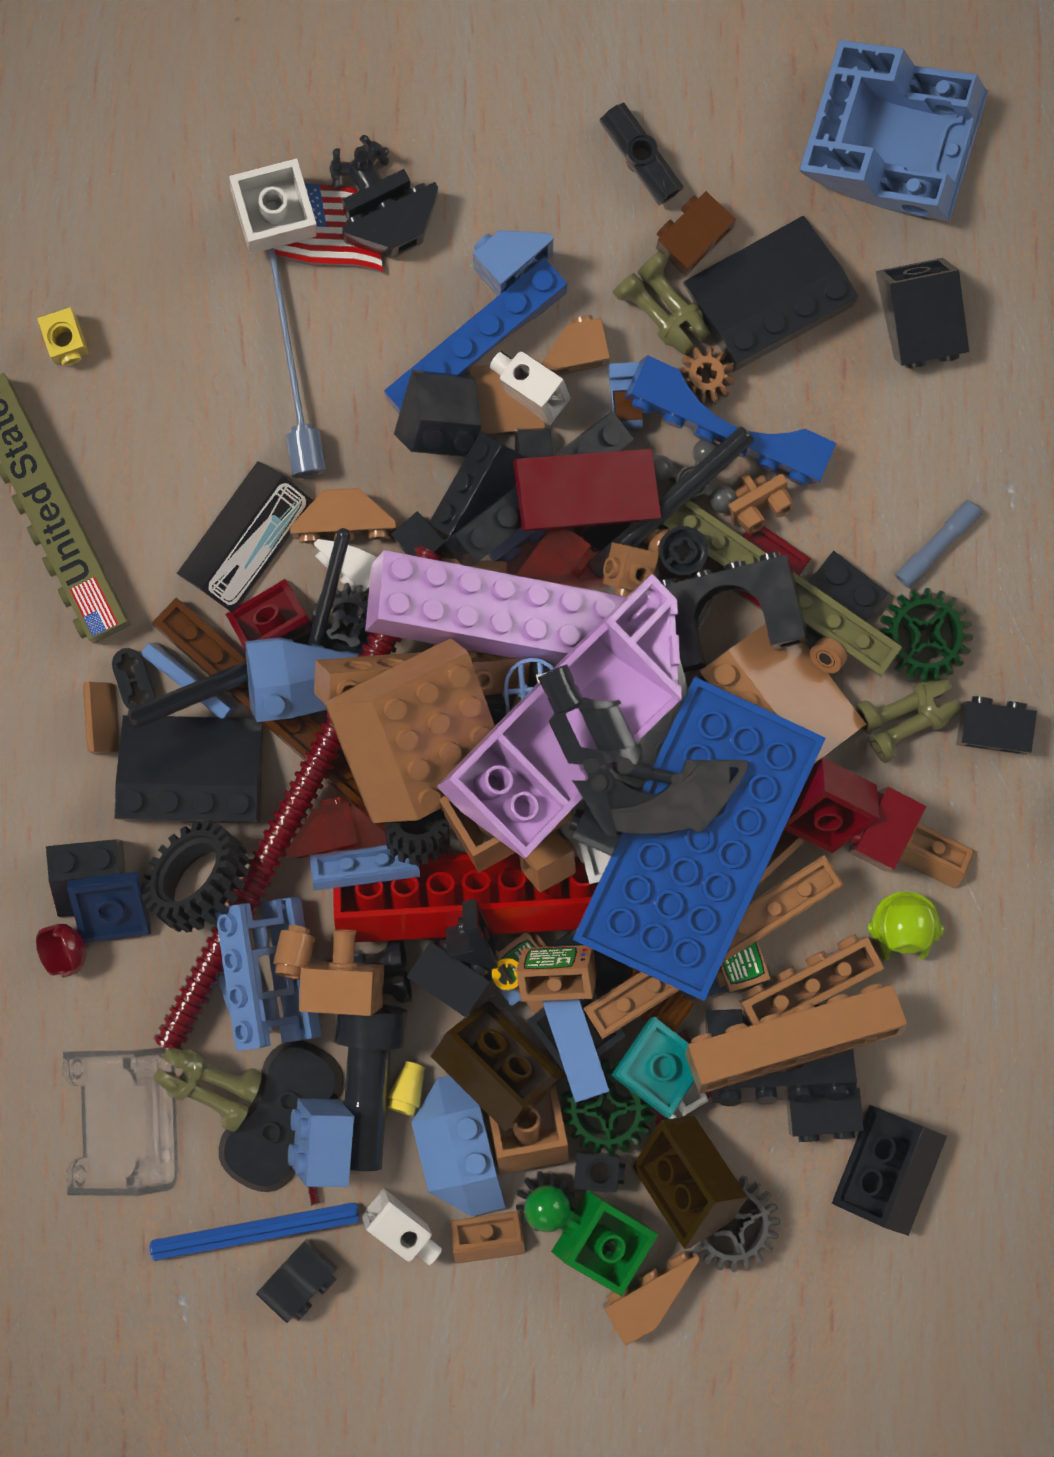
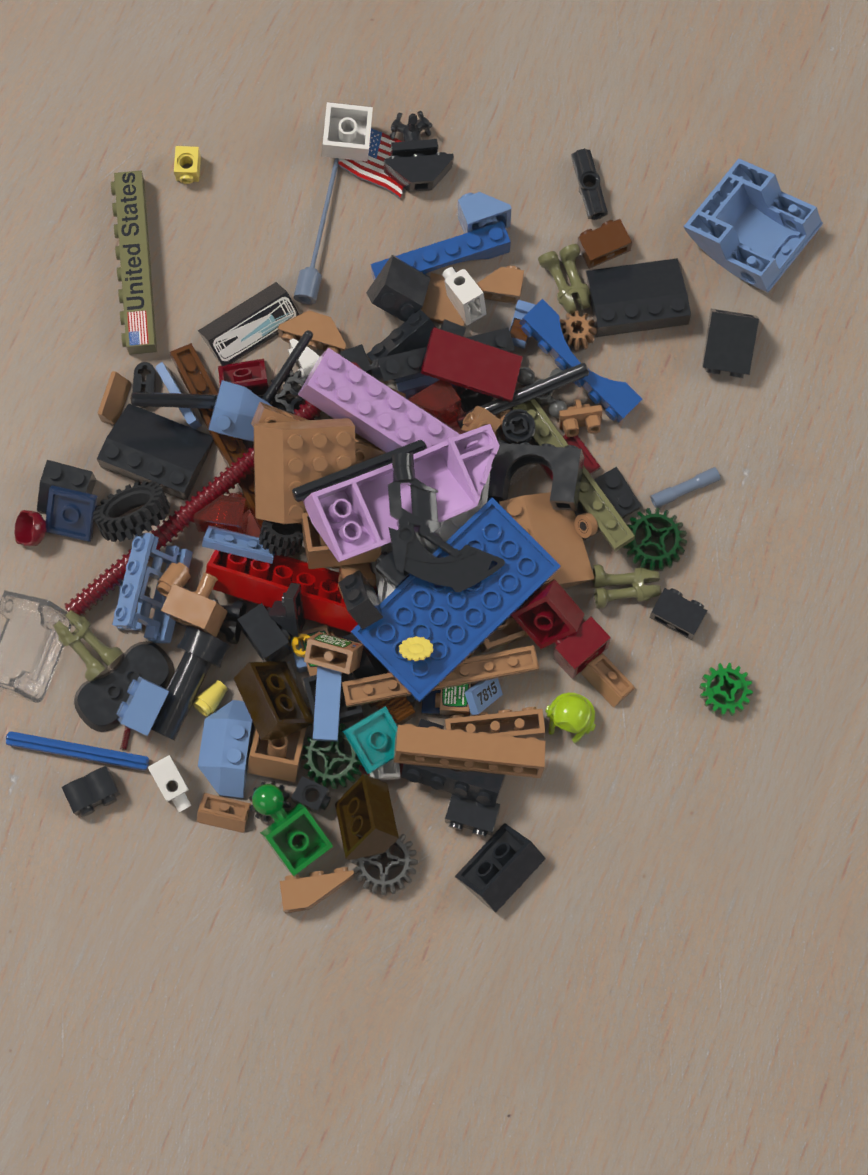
camera: 25 degrees right, 10 degrees down
none -> black axle [292,440,427,502]
none -> black brick [338,570,383,630]
none -> light yellow piece [399,636,433,661]
none -> medium blue tile [465,678,503,715]

